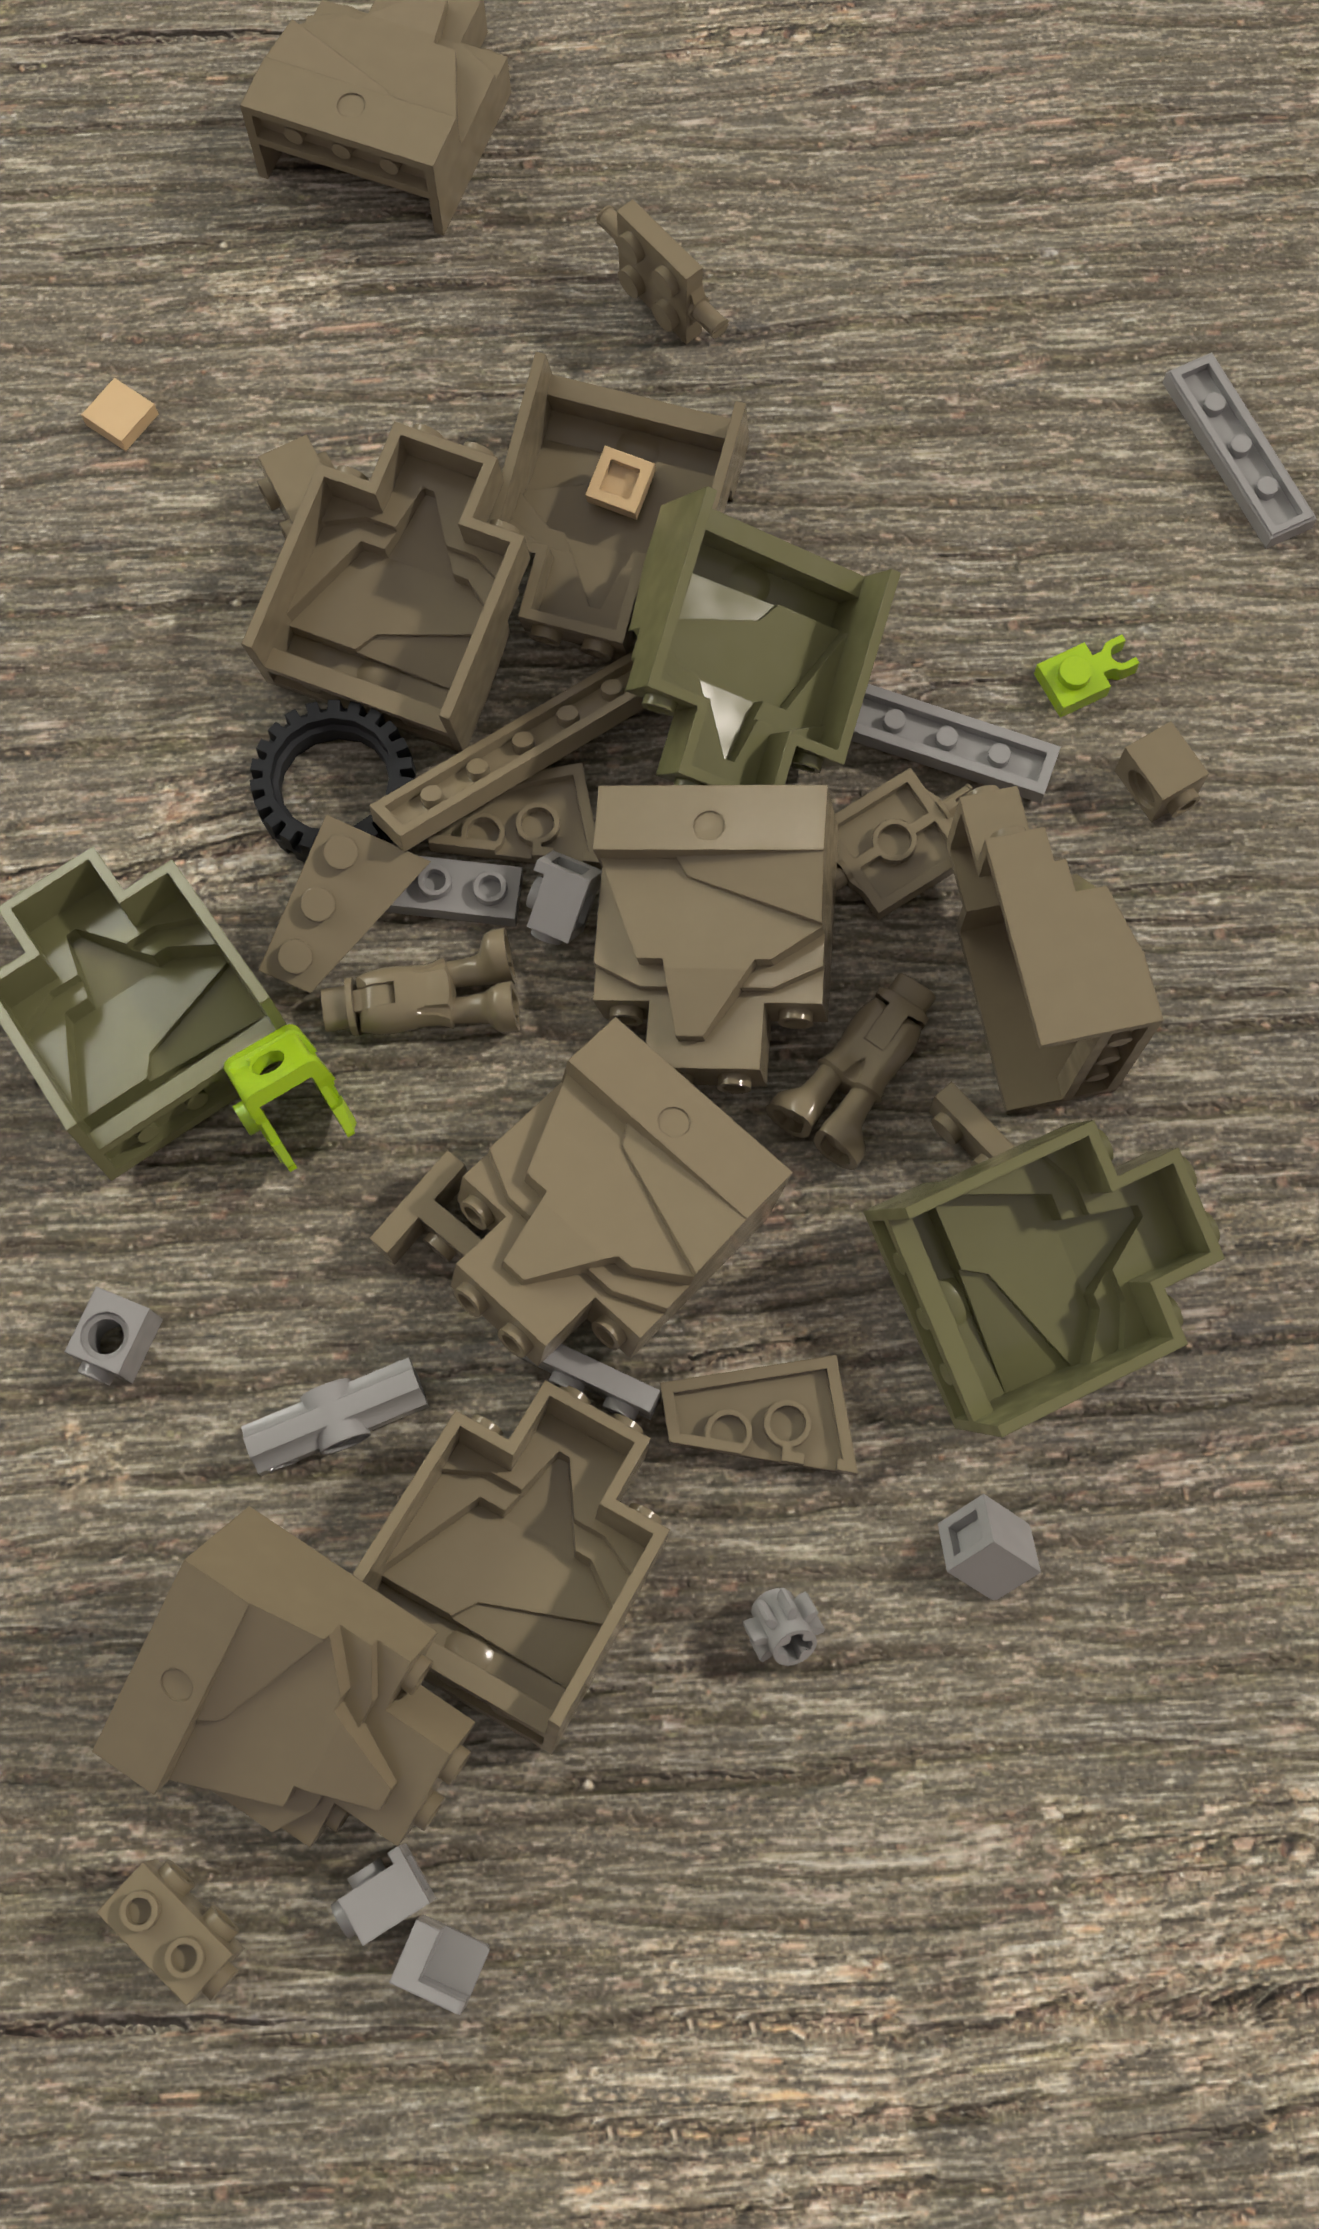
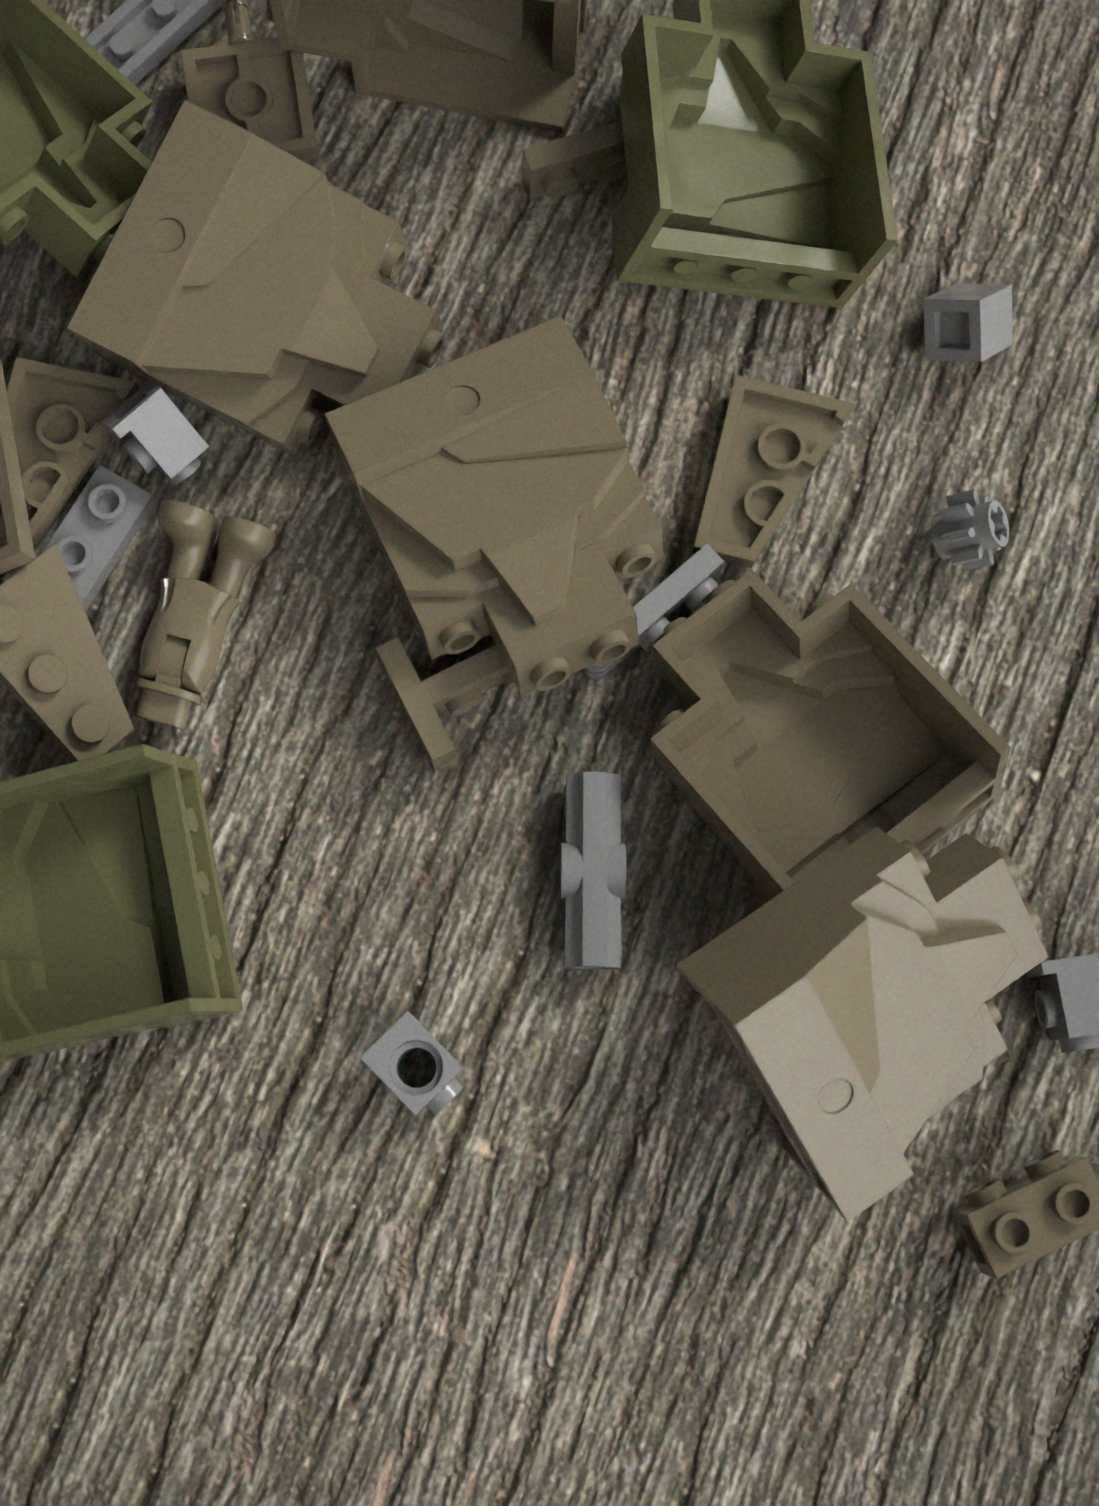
camera: 75 degrees left, 5 degrees up
lime piece [224,1024,357,1172] -> none
dark tan piece [766,973,936,1170] -> none

